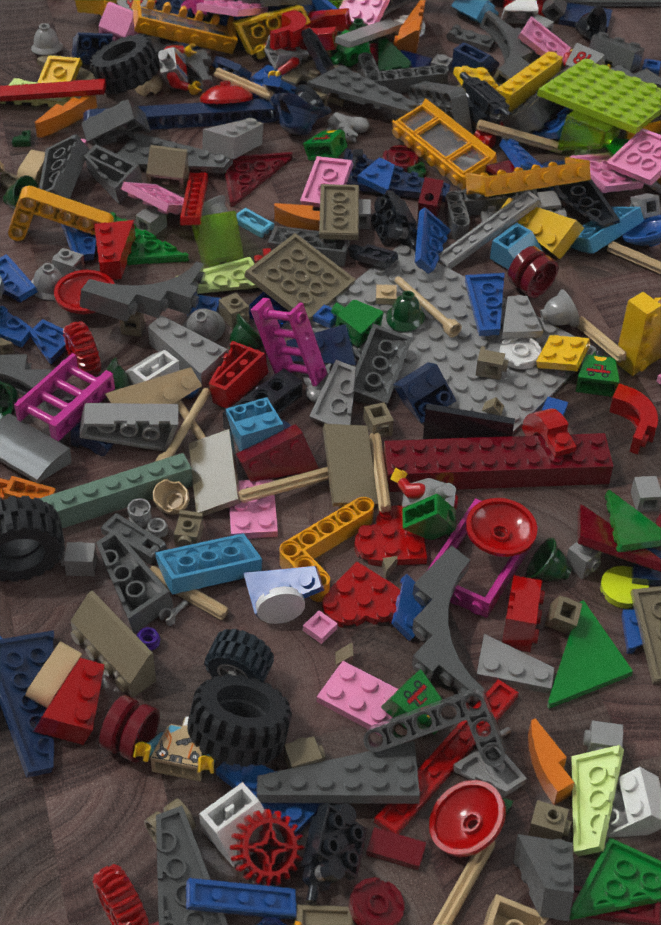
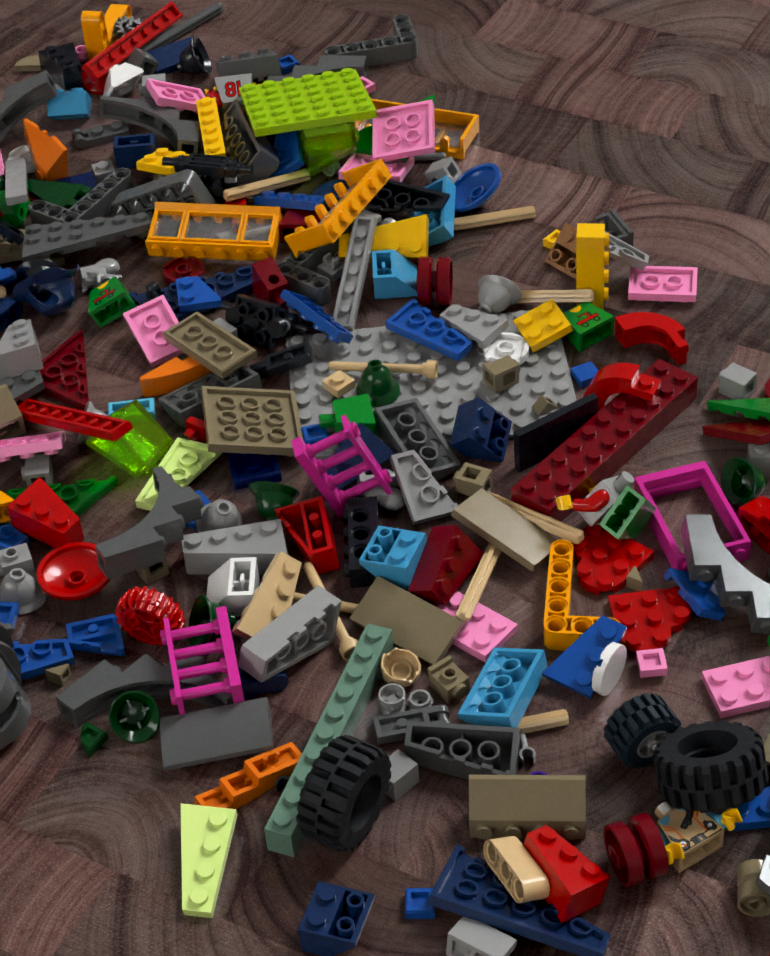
camera: 40 degrees left, 5 degrees down
dark tan brick [219,293,249,329] -> none
dark tan piece [335,643,353,665] -> none
dark green tile [407,162,426,178] -> none
red dish [466,498,537,557] -> none

